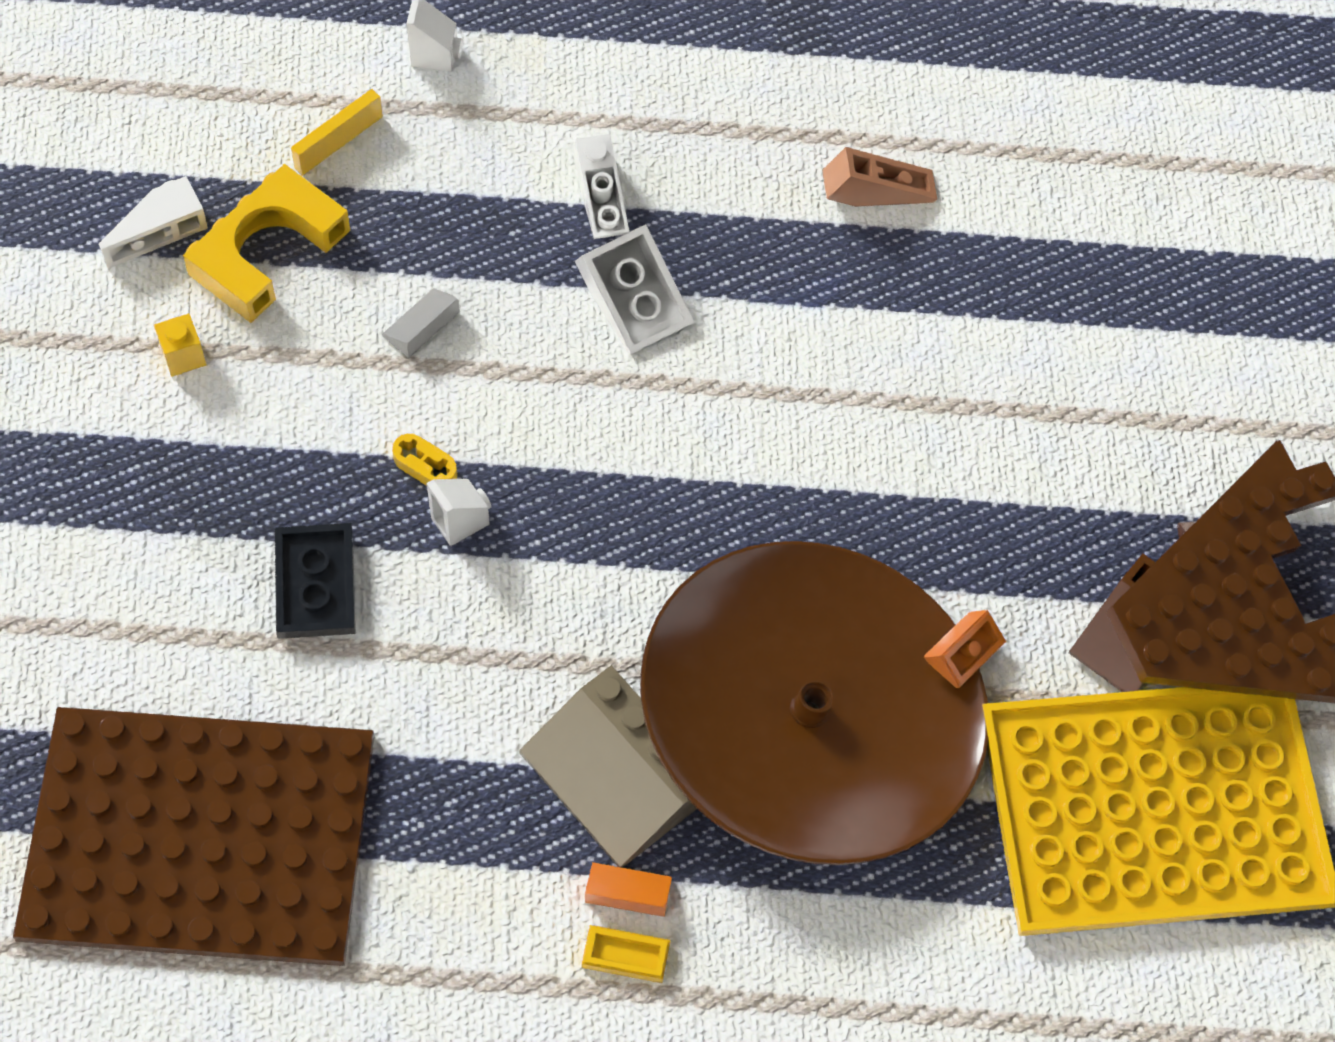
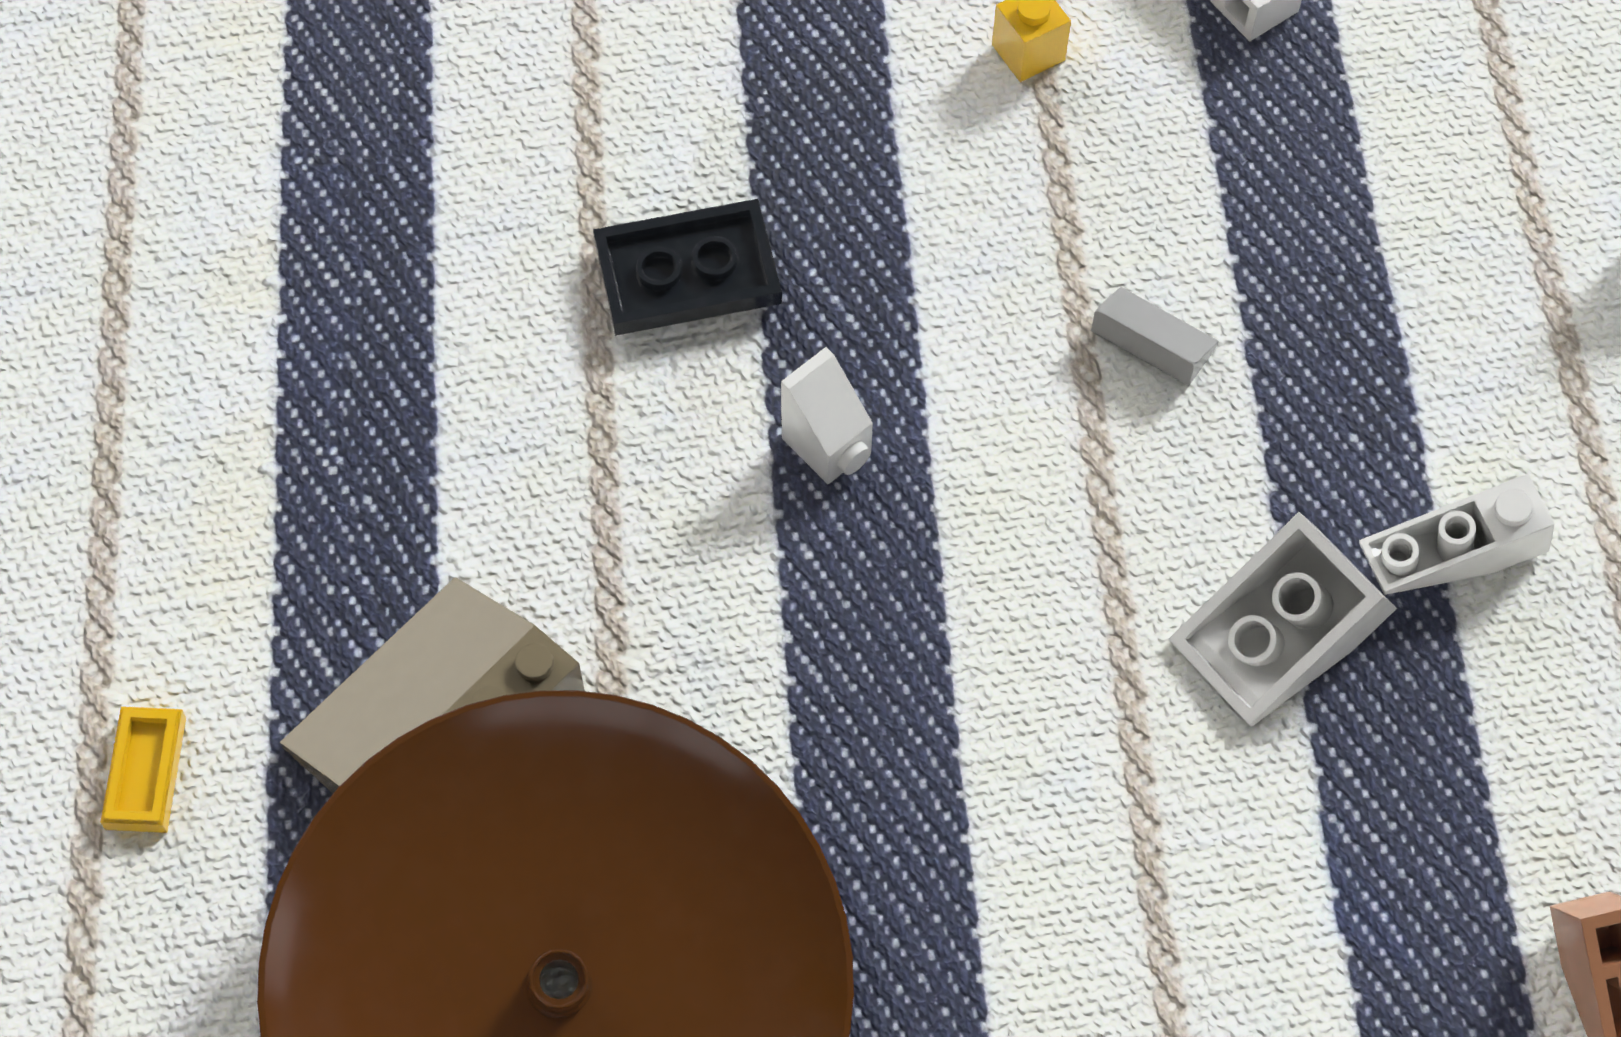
camera: 85 degrees right, 0 degrees up
reddish brown plate [13,707,375,966] -> none
yellow arch [183,163,351,323] -> none
yellow tile [291,89,383,176] -> none
yellow beam [392,433,457,486] -> none
orange slope [585,862,672,917] -> none

